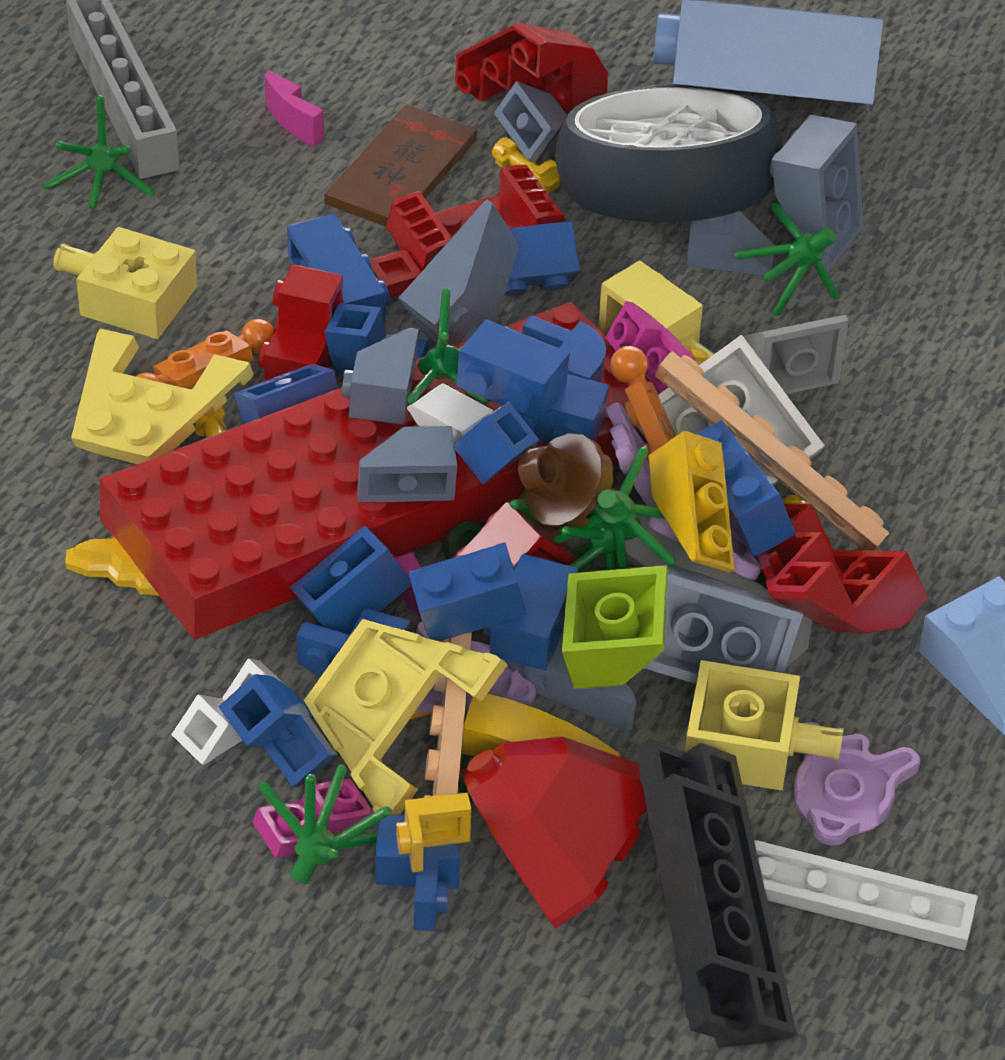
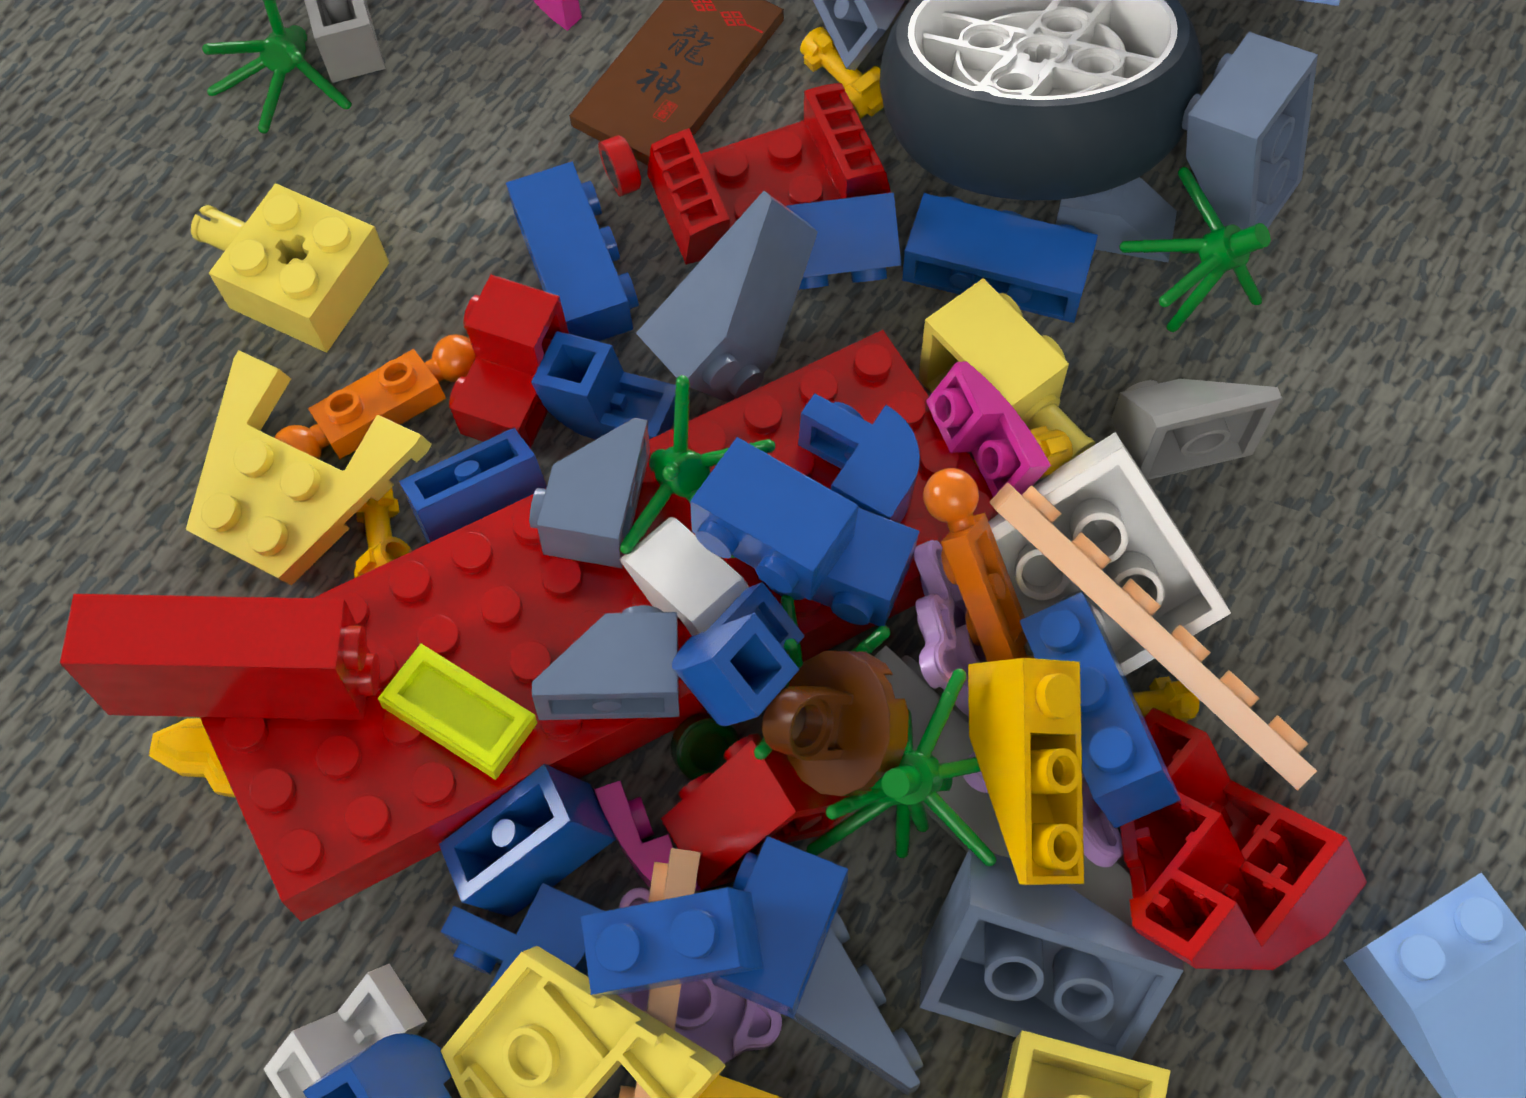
camera: 10 degrees right, 20 degrees up
red plate [370,249,421,298] -> none
lime slope [562,565,668,689] -> none
none -> red brick [60,594,380,720]
none -> neon yellow tile [378,644,537,780]
none -> red tile [598,135,642,197]
none -> blue brick [902,193,1098,323]

